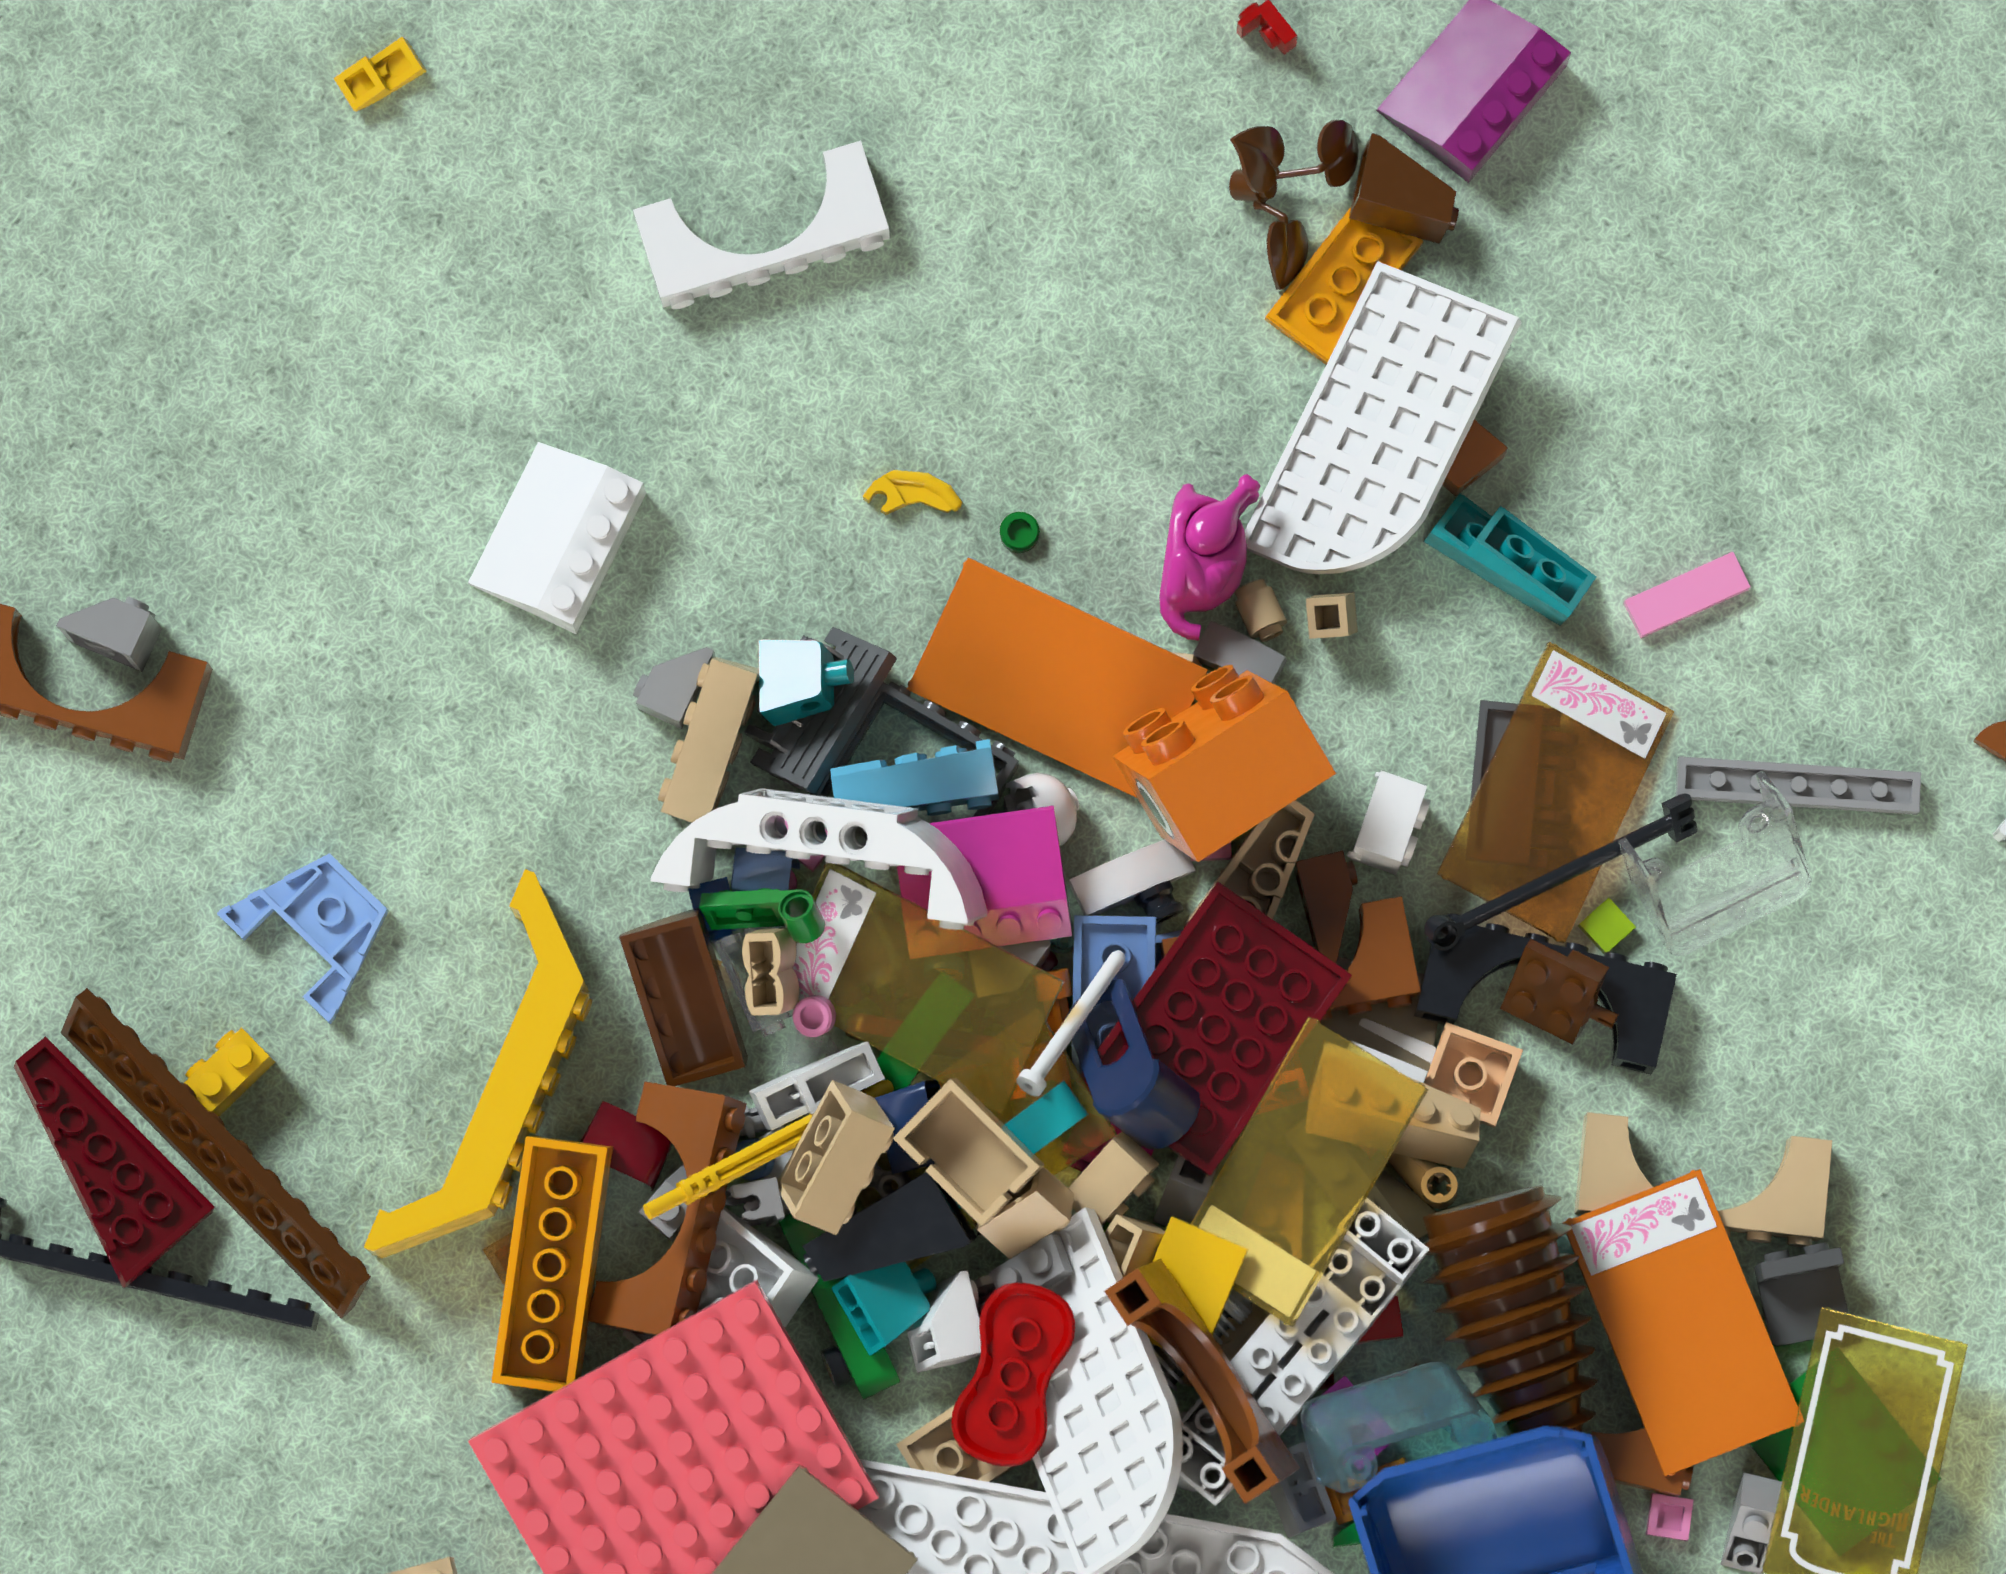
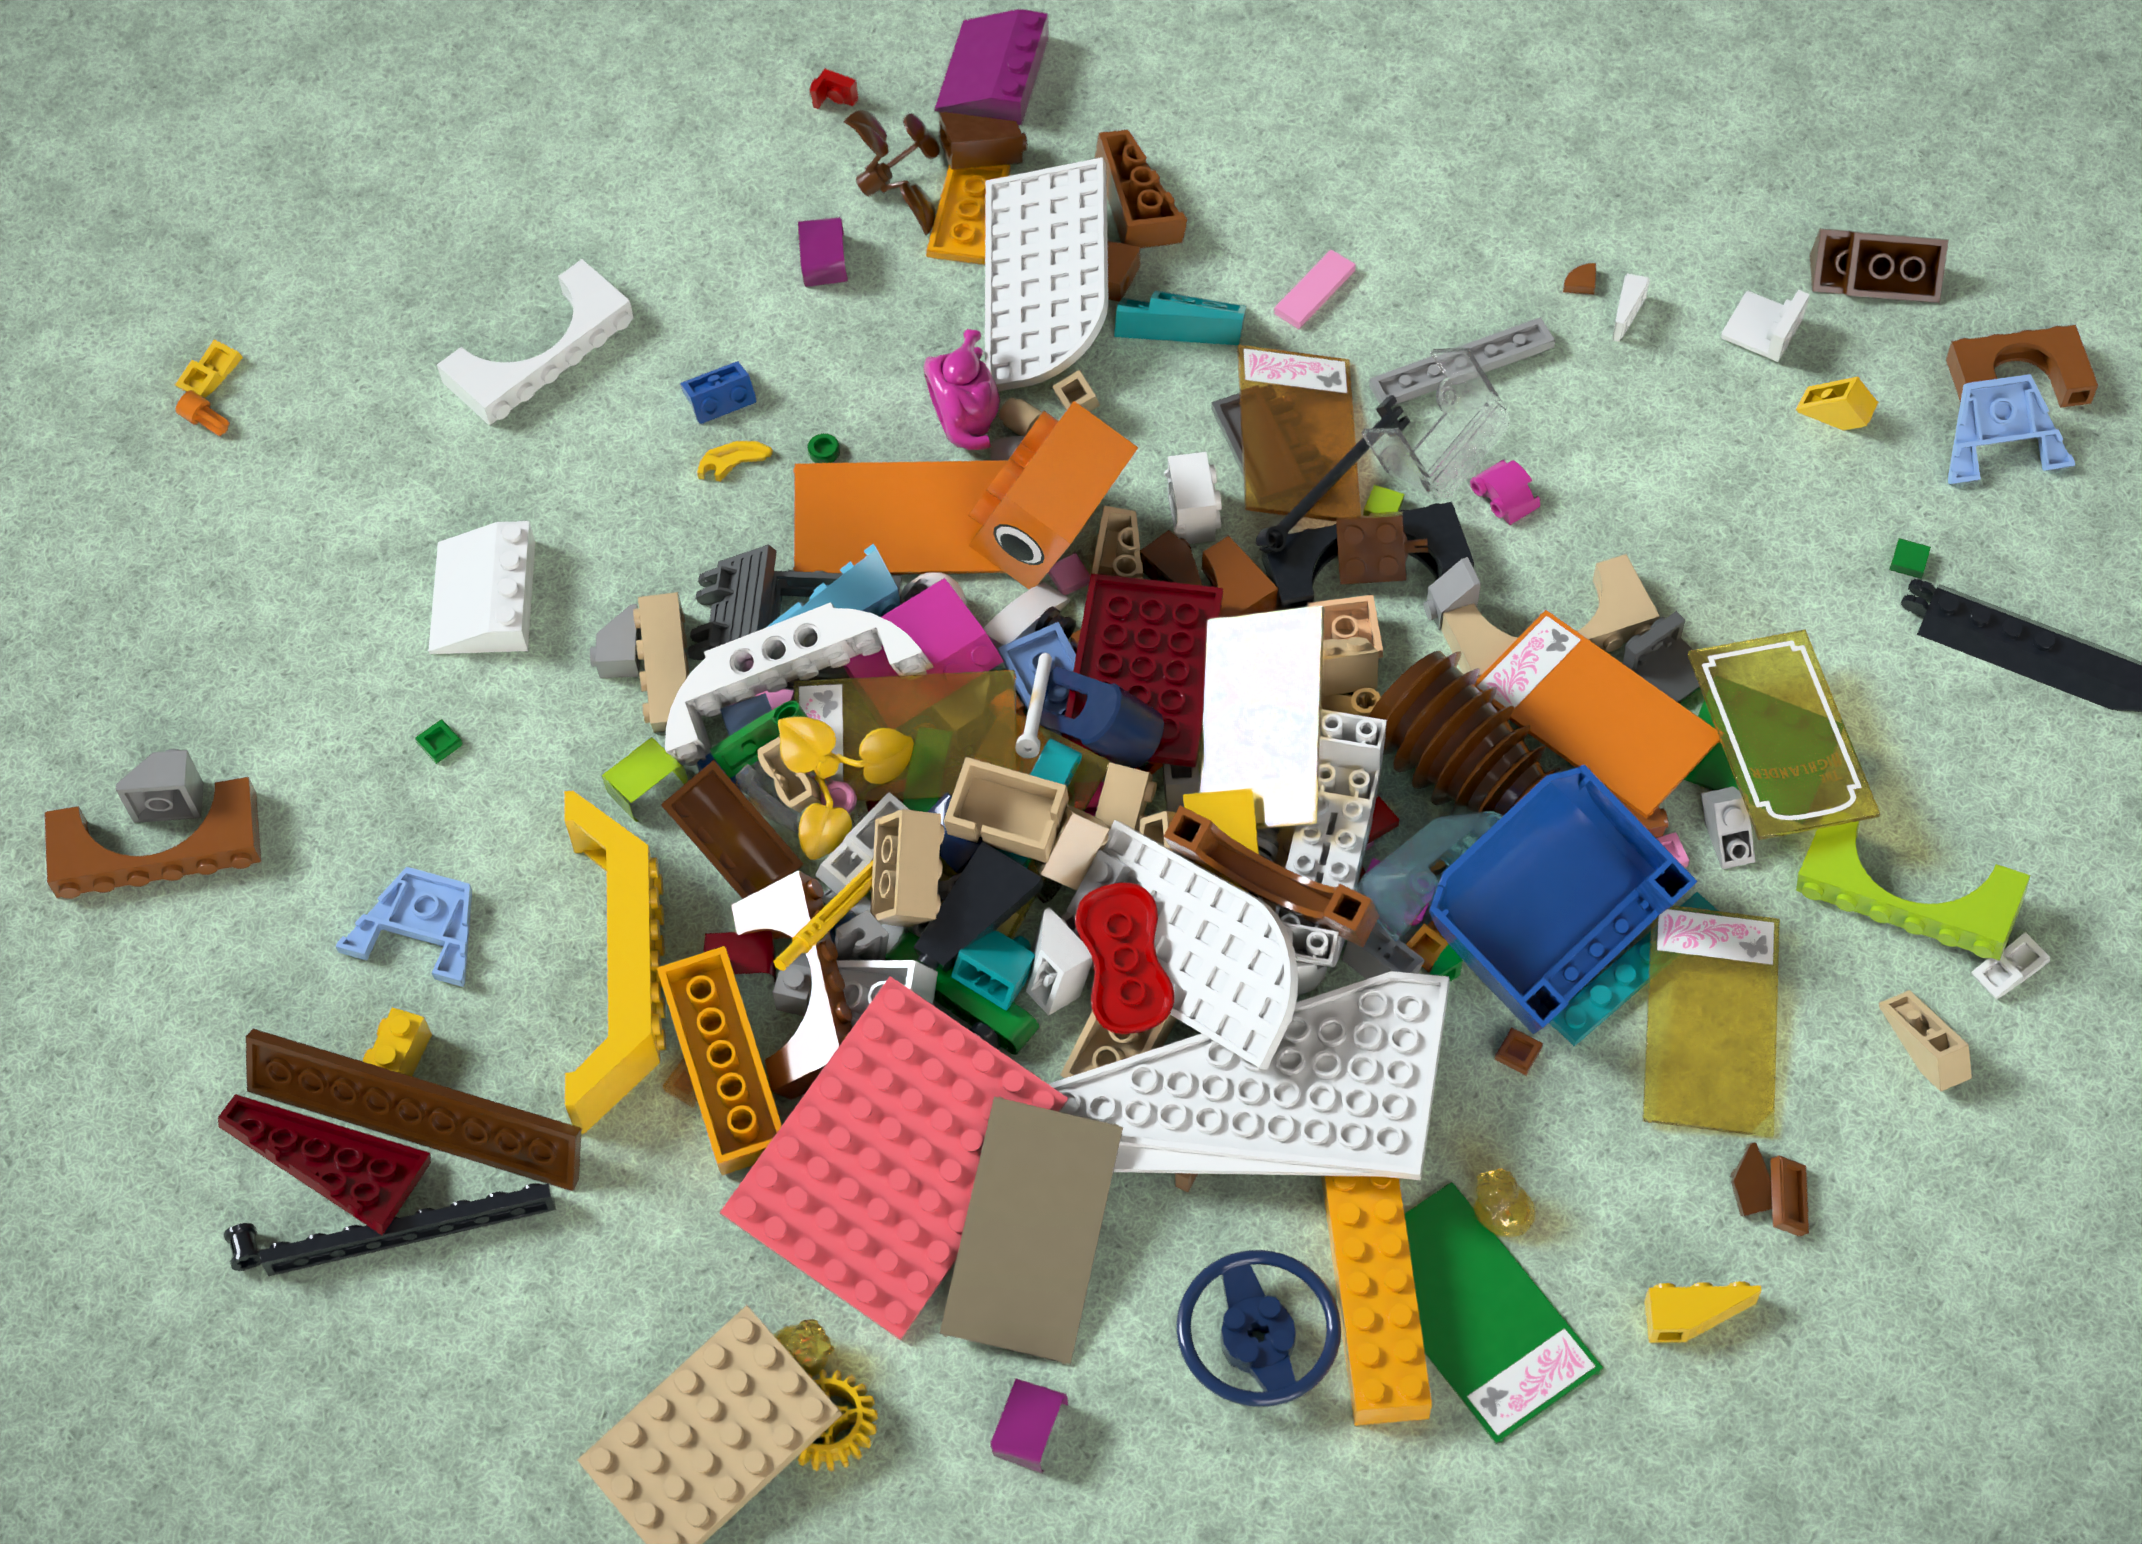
camera: 25 degrees left, 20 degrees down
torso [759,640,854,726] -> none
none -> orange piece [175,390,230,436]
none -> green tile [415,719,463,764]
none -> lime piece [602,737,688,822]
none -> blue bracket [680,361,757,424]
none -> yellow plant [778,717,914,860]
none -> magenta piece [798,217,848,287]
none -> dark orange wedge [1095,129,1188,248]
none -> light grey slope [1424,557,1481,630]
none -> dark pink cylinder [1470,459,1540,525]

